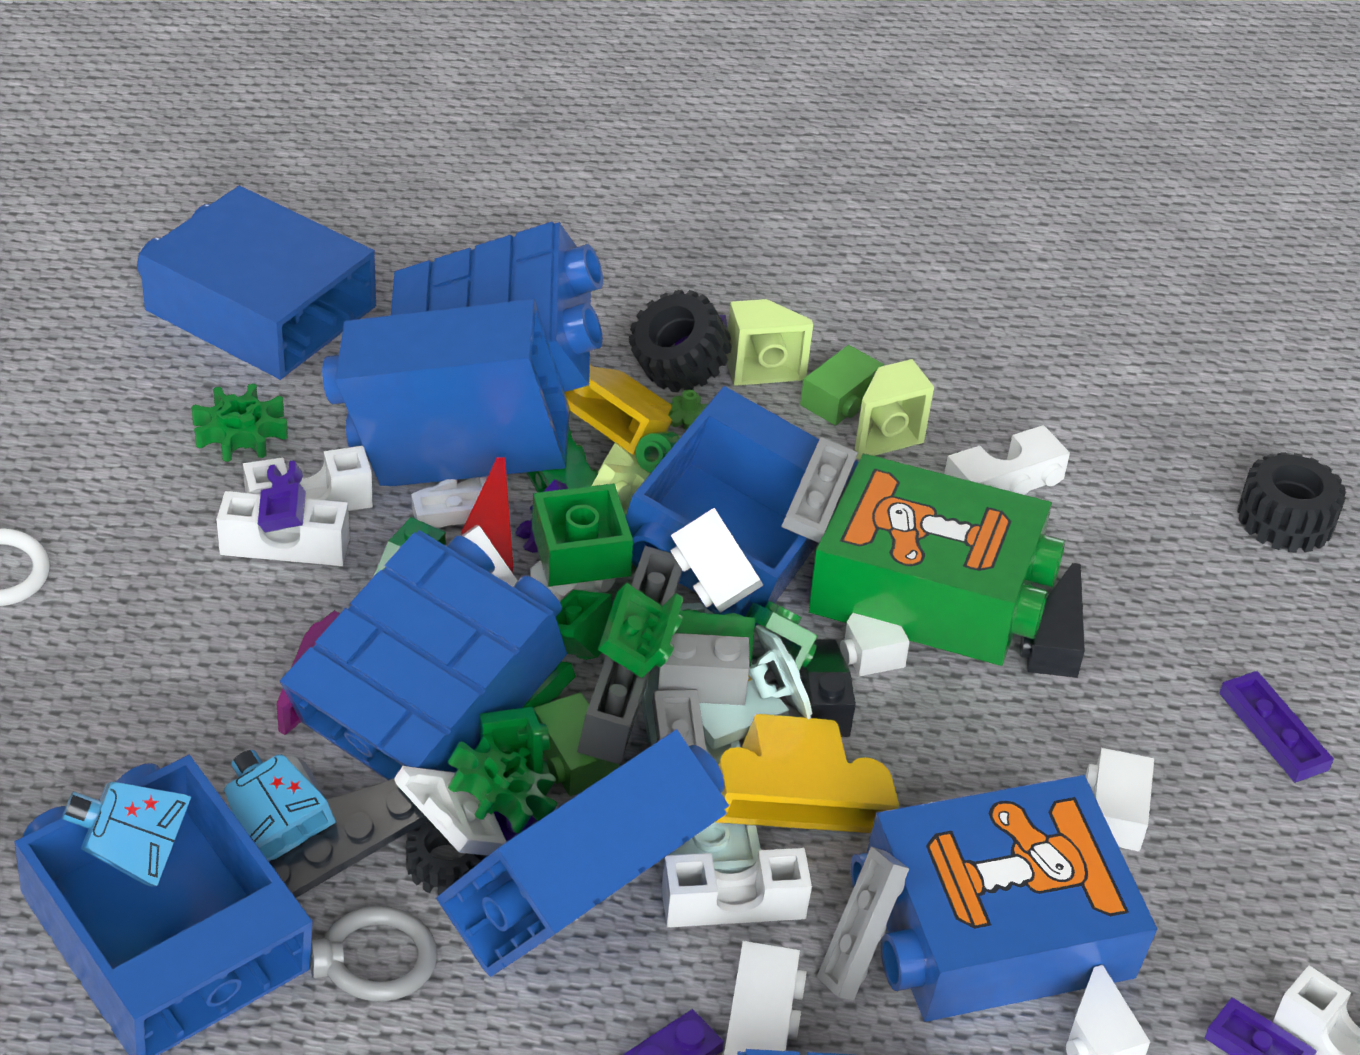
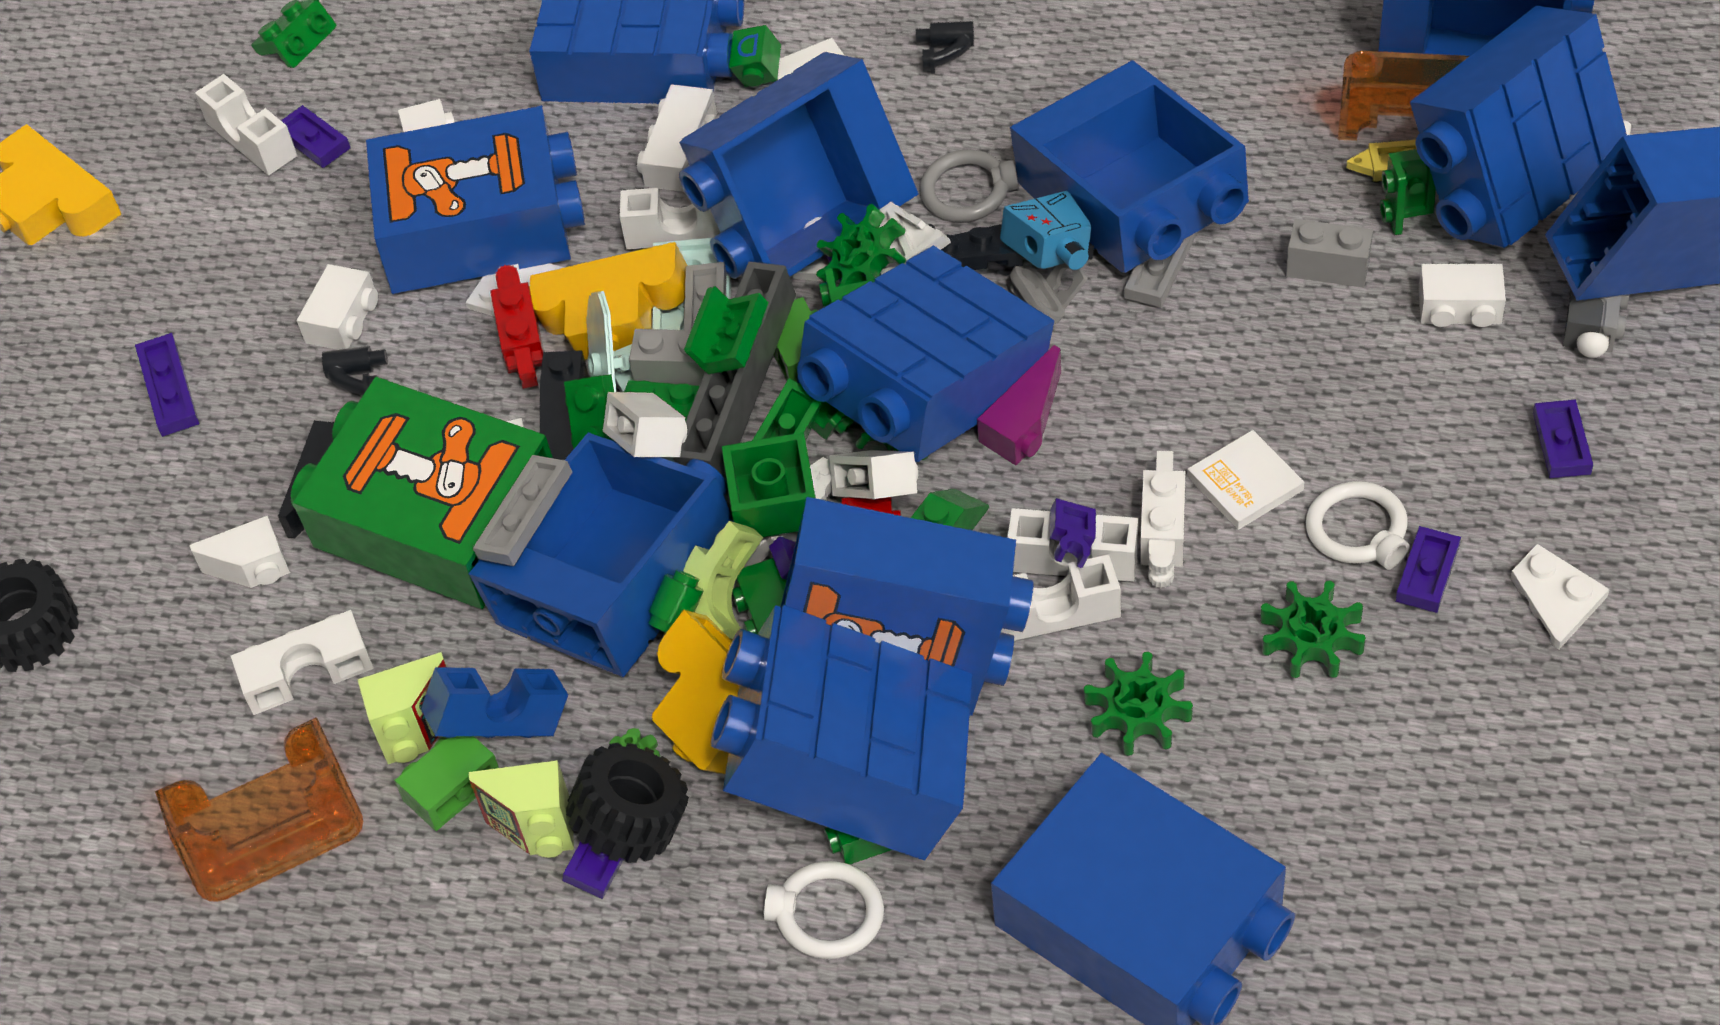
camera: 165 degrees left, 10 degrees up
torso [62,782,191,887] -> none
light grey plate [816,847,909,1001] -> none
none -> clear orange windscreen [155,717,364,902]
none -> white slope [190,516,290,588]
none -> black plant [322,345,388,395]
none -> blue arch [421,667,568,738]
none -> red hinge [490,264,544,389]
none -> white hinge [1141,451,1185,589]
none -> white tile [1187,430,1305,530]
none -> green gear [1260,581,1366,678]

